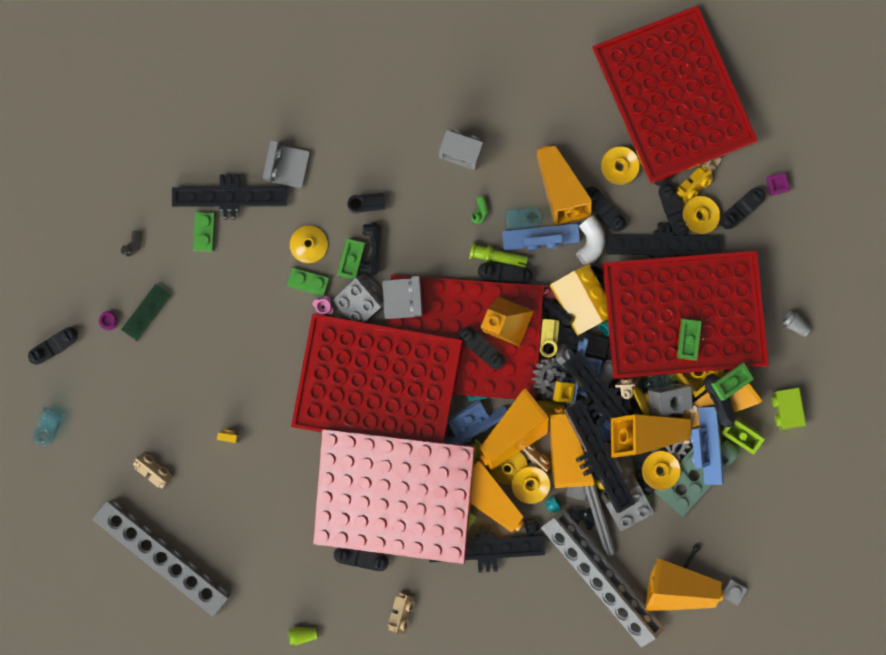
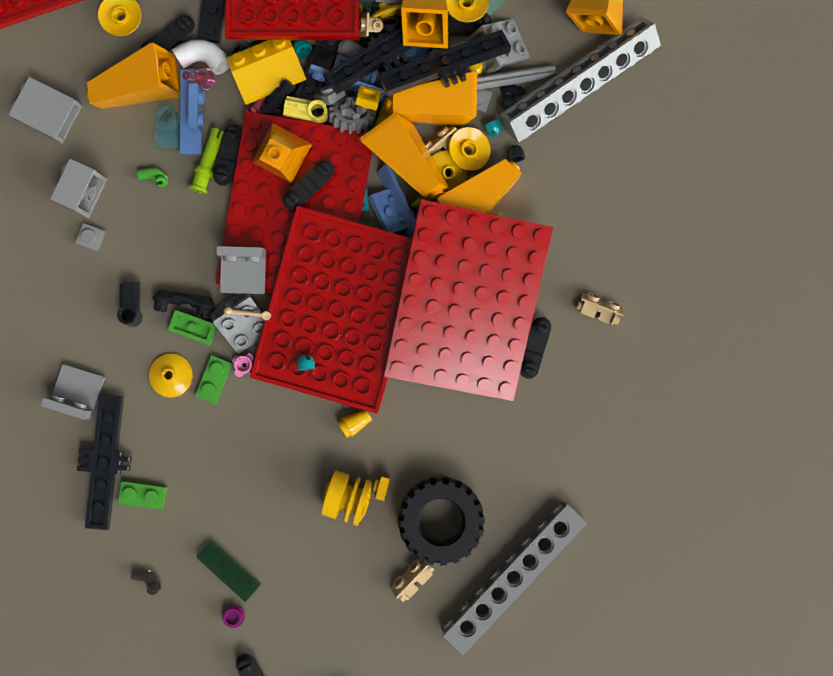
camera: 85 degrees left, 0 degrees up
lime cone [288,627,317,646] -> none
black hinge [429,525,545,573] -> none
none -> light grey brick [8,77,82,144]
none -> light grey plate [75,223,106,252]
none -> clear pink cone [182,68,216,90]
none -> tan hinge [223,307,271,320]
none -> teal hinge [297,354,315,370]
none -> yellow wheel [321,470,372,527]
none -> yellow cone [338,410,372,438]
none -> black tyre [398,476,485,566]

